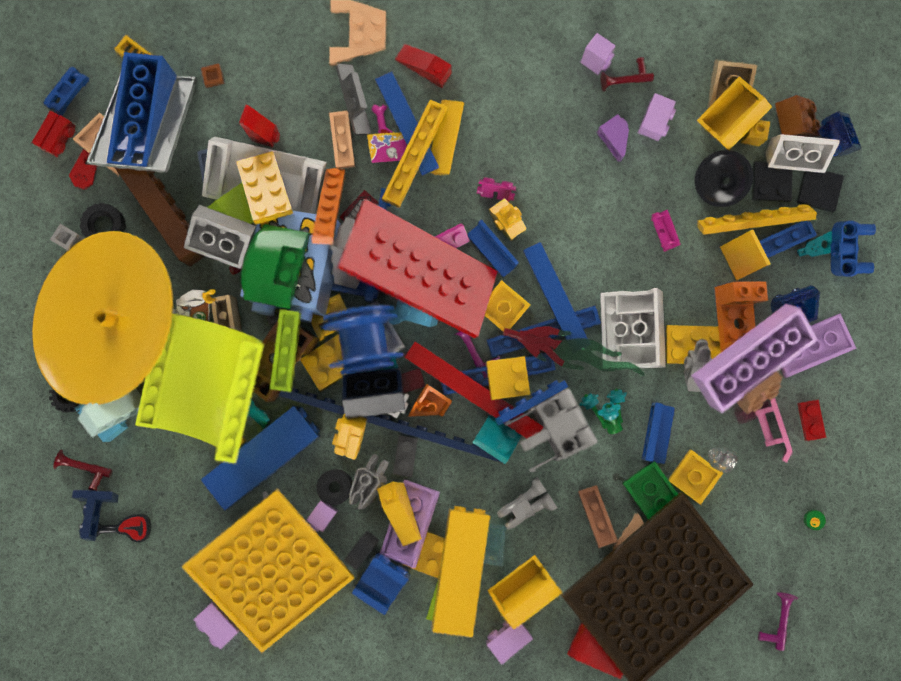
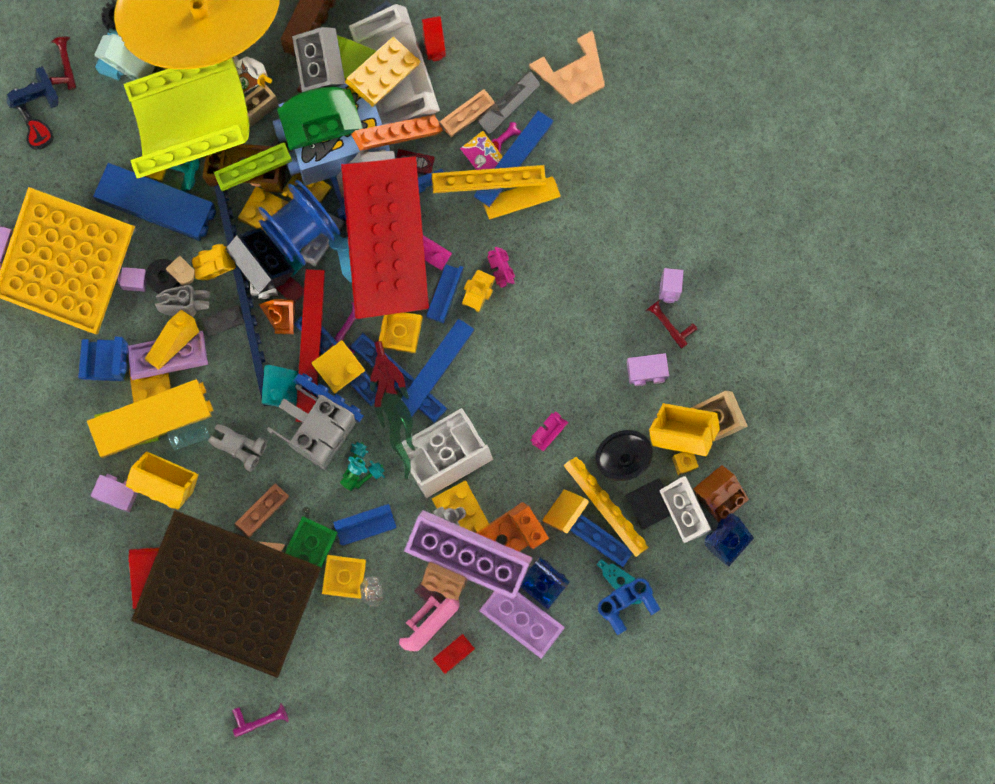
camera: 55 degrees right, 5 degrees down
black tyre [344,531,379,570] -> none
red slope [395,44,452,88] -> none
medium lavender slope [597,114,629,162] -> none
black tile [796,171,844,213] -> none
green tile [804,510,826,530] -> none
none -> tan plate [166,256,195,285]

